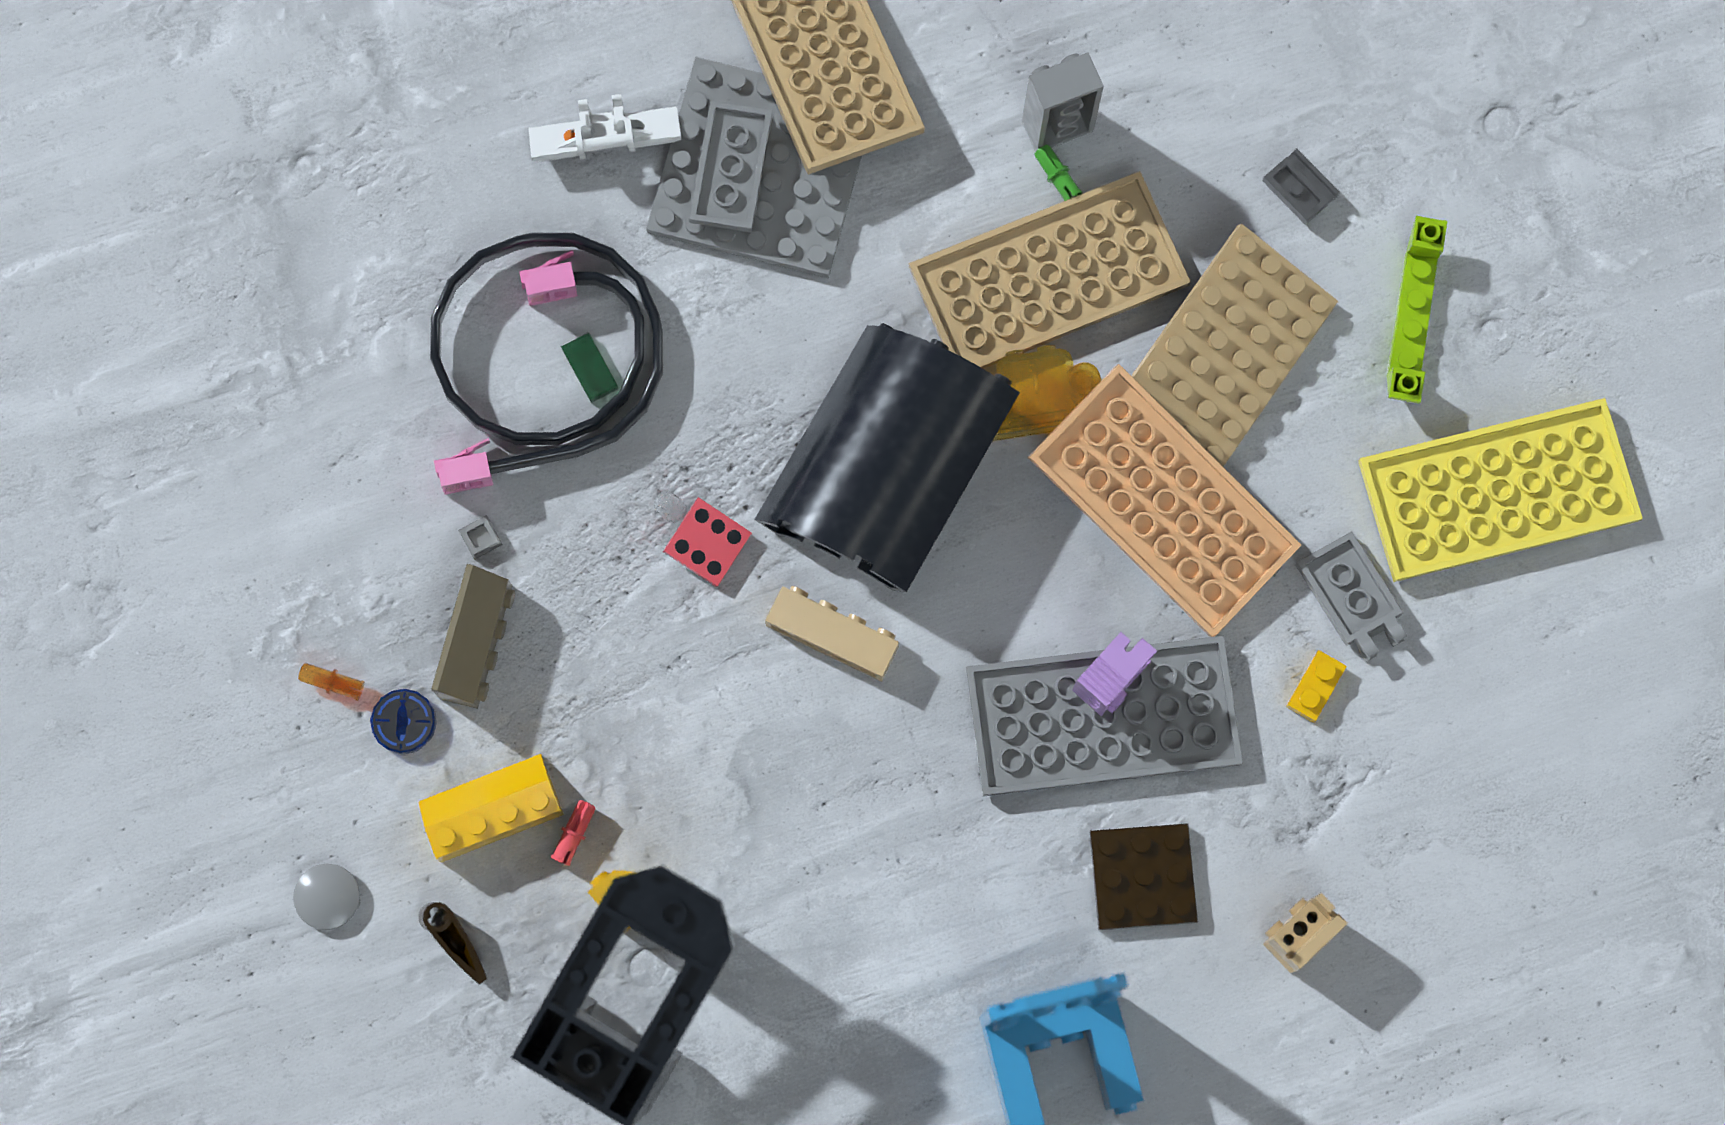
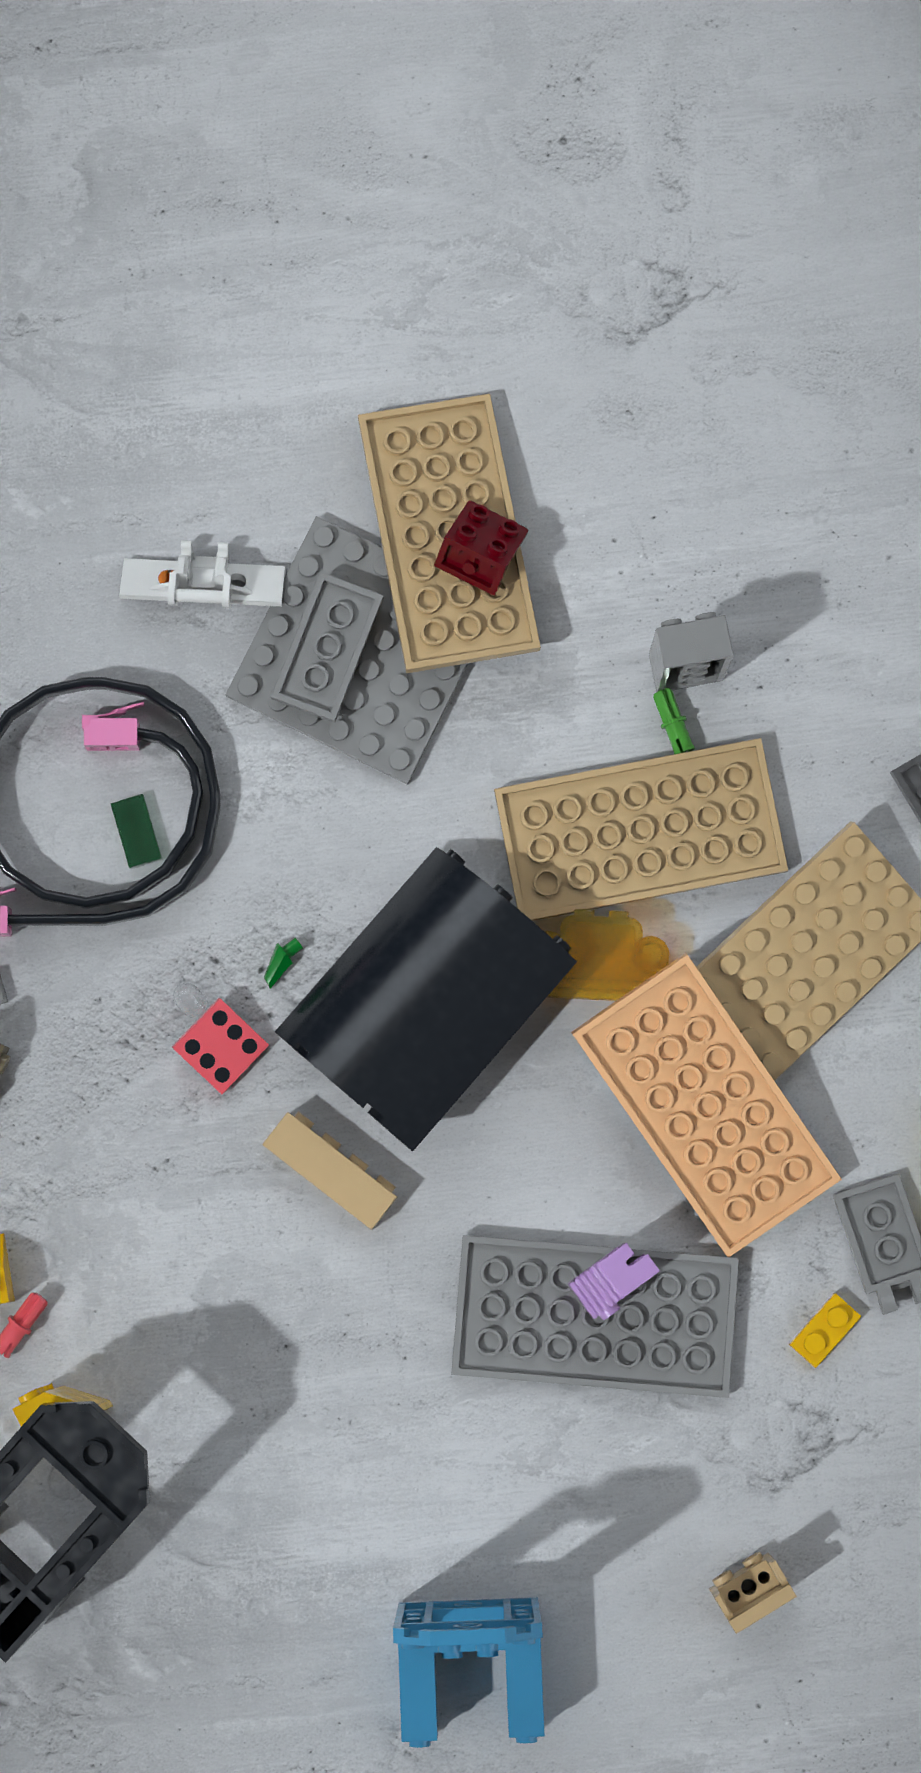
camera: 15 degrees right, 5 degrees up
dark brown plate [1089,823,1198,930] -> none
none -> green bar [264,938,303,989]
none -> dark red bracket [434,501,529,596]

